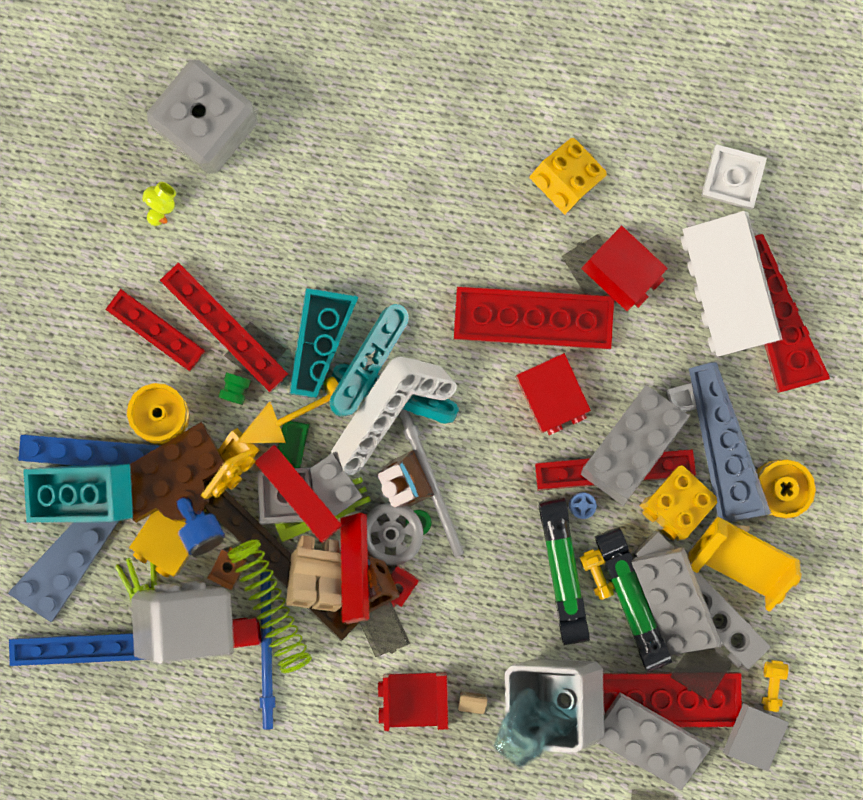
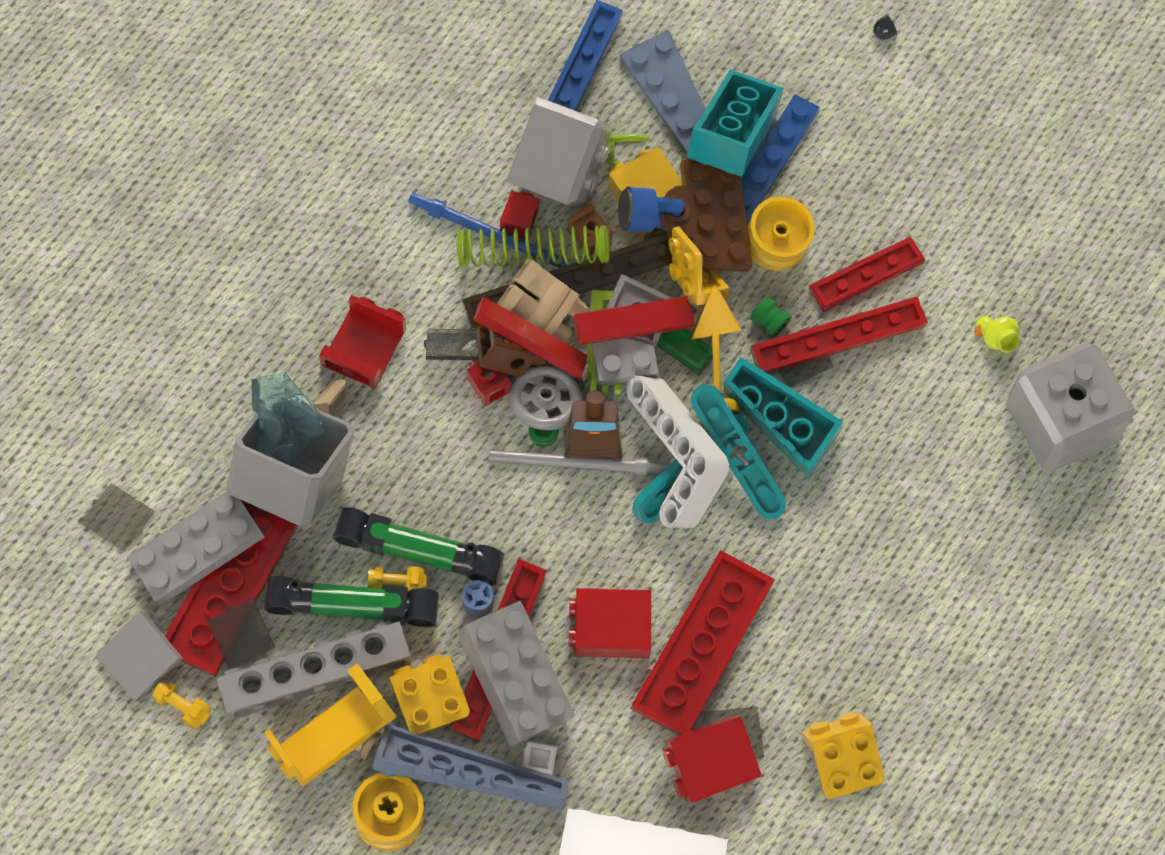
camera: 110 degrees right, 20 degrees down
light grey plate [632,547,721,655] -> none

